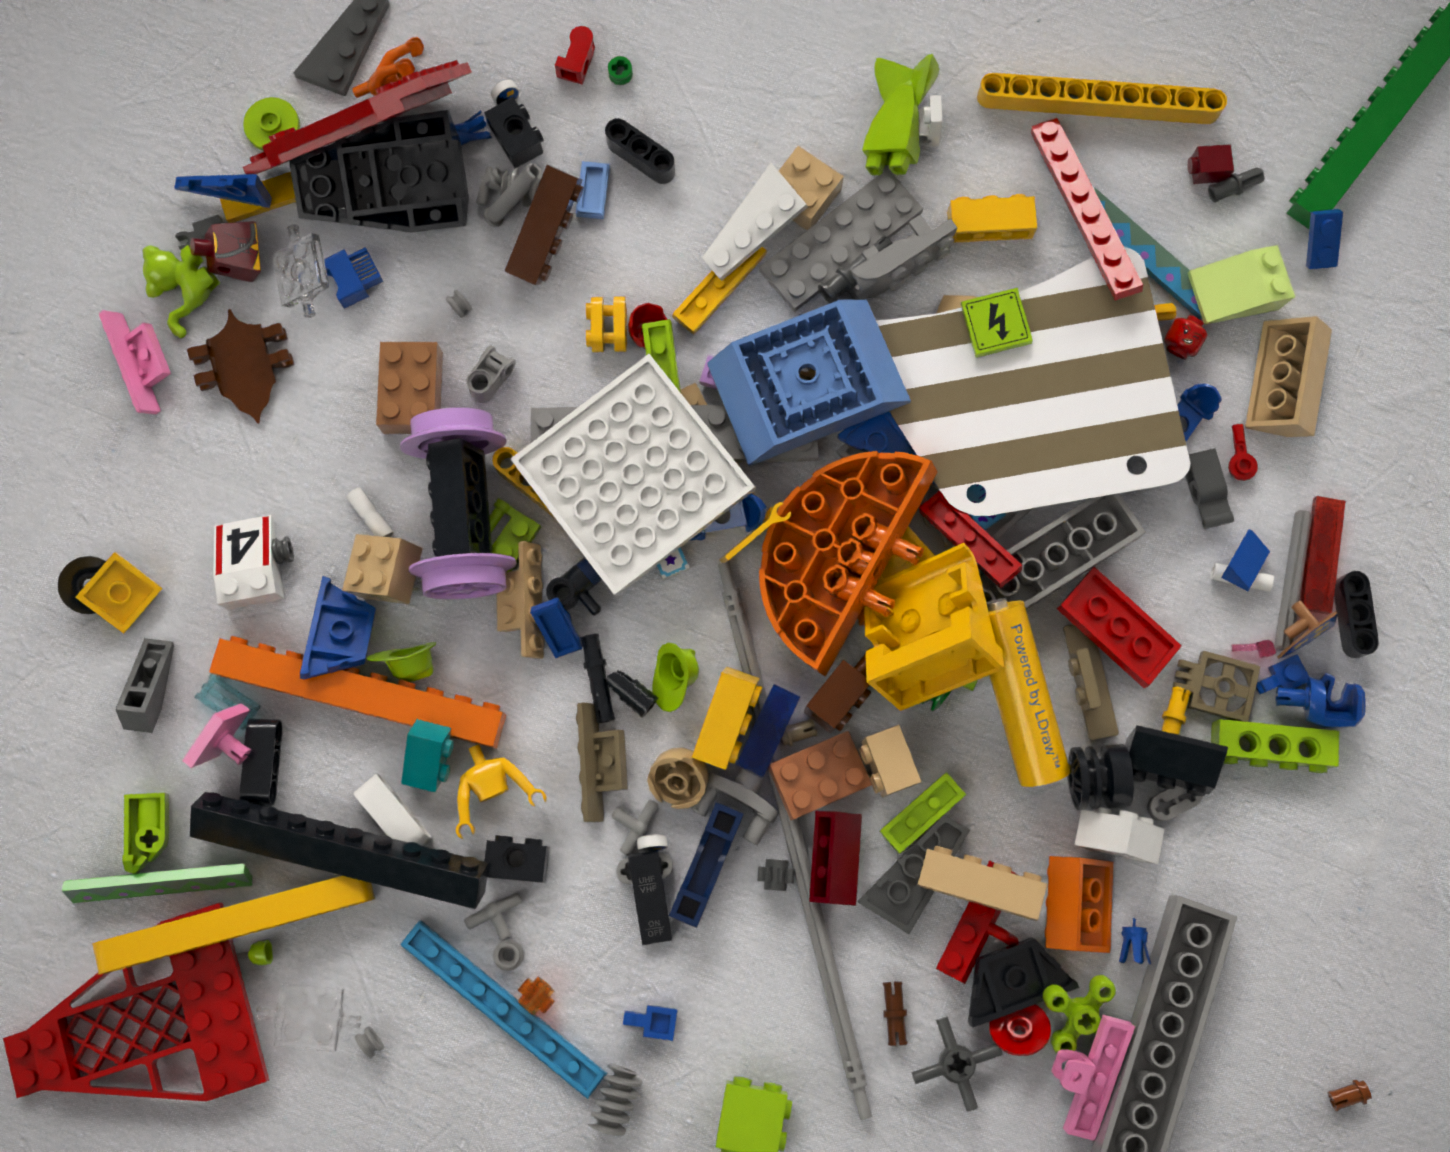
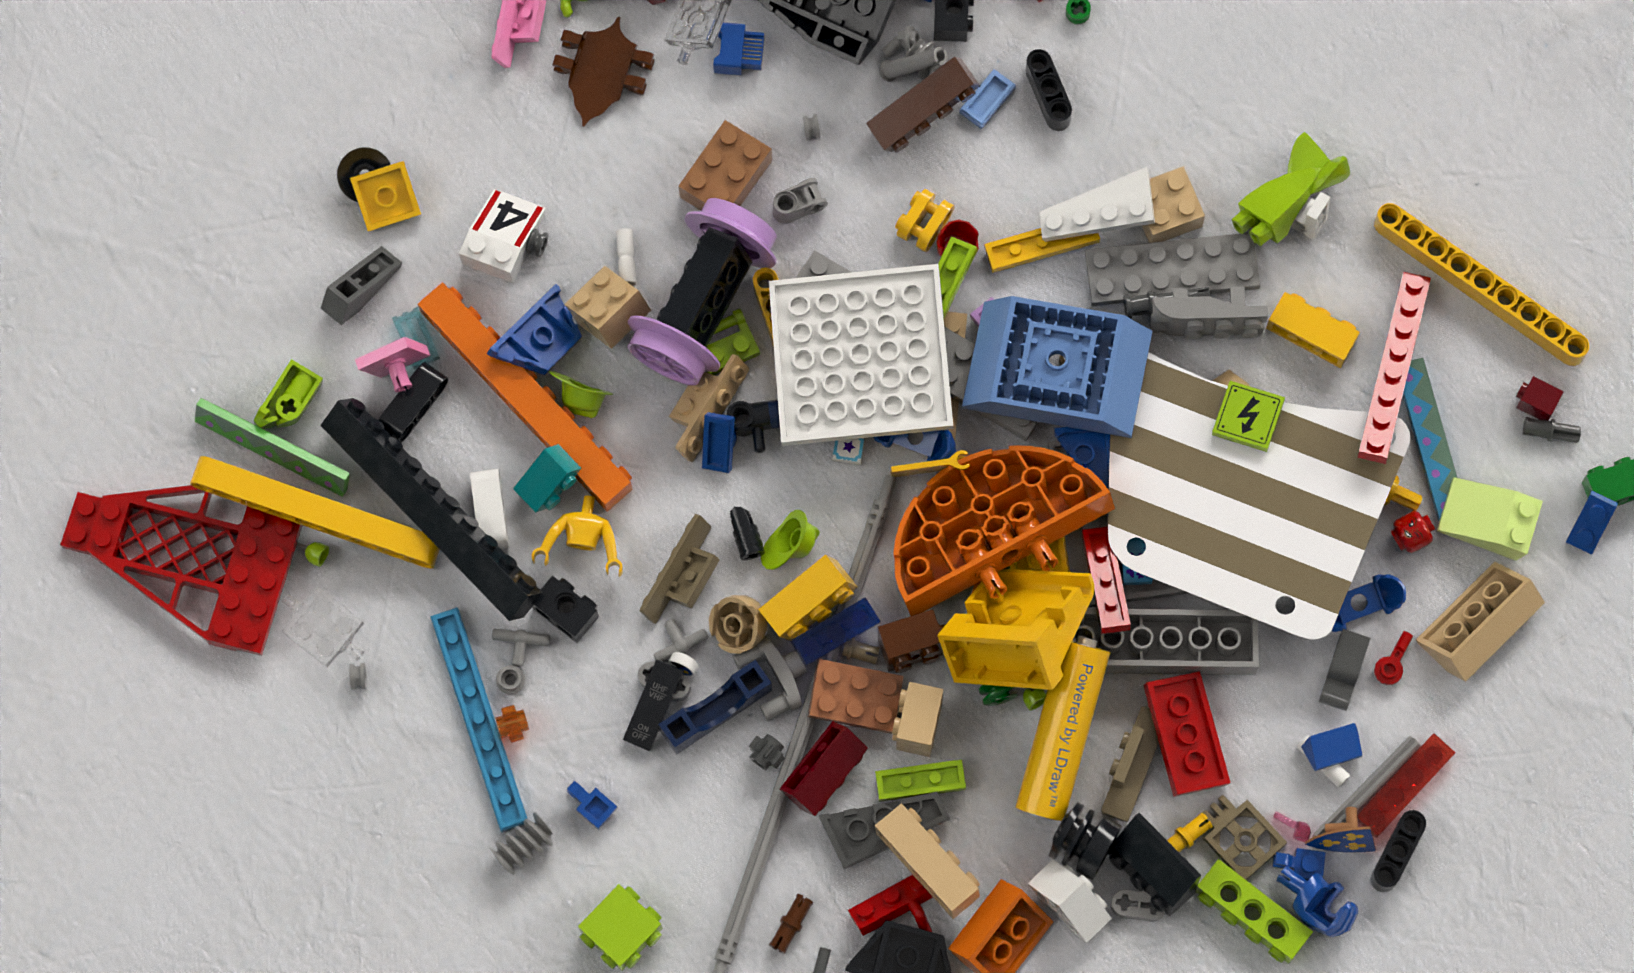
camera: 35 degrees right, 5 degrees down
black pin [580,634,615,724] -> none

